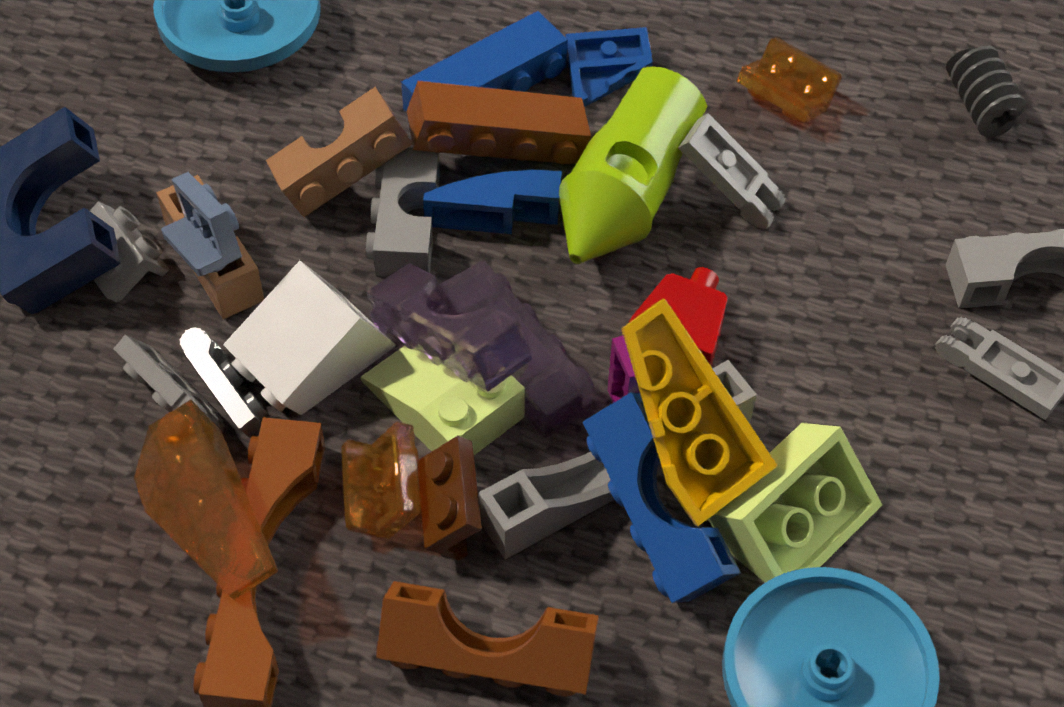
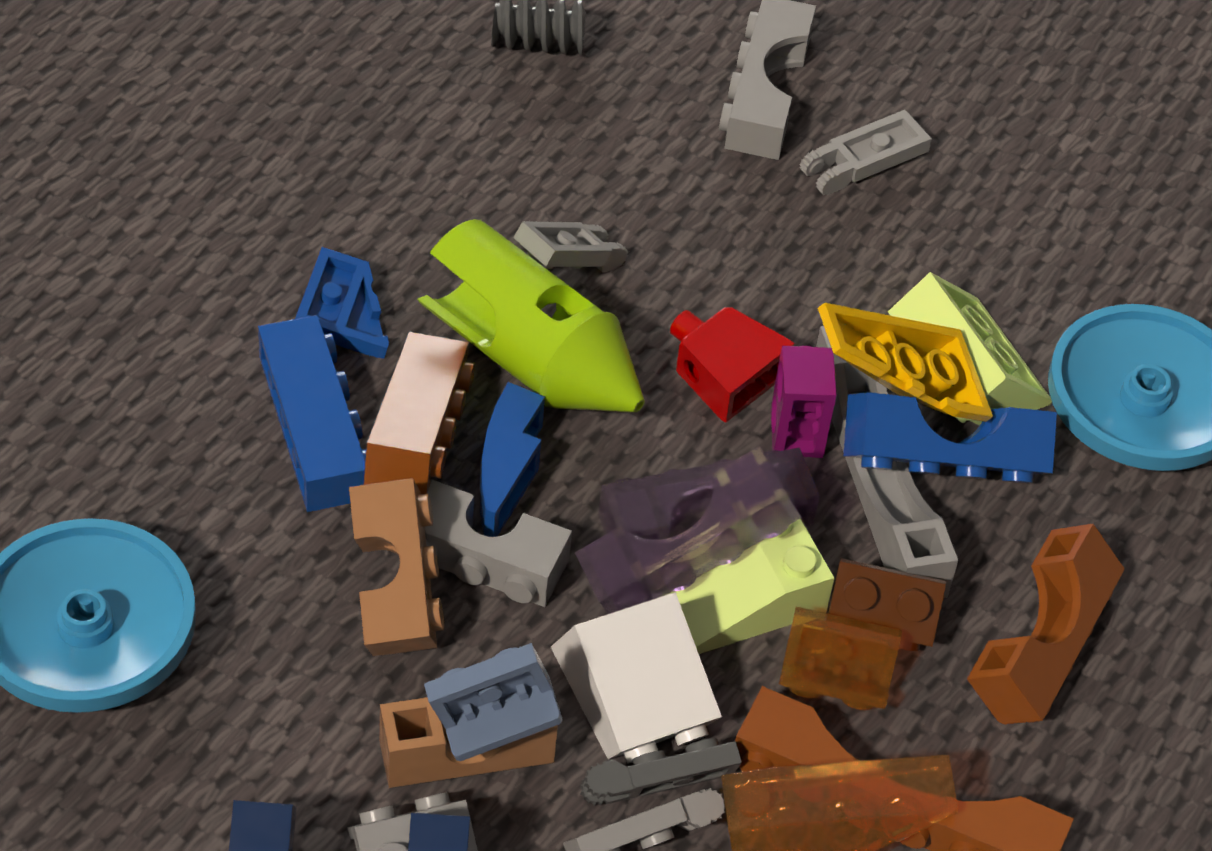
camera: 75 degrees left, 5 degrees down
clear orange bracket [736,37,842,122] -> none

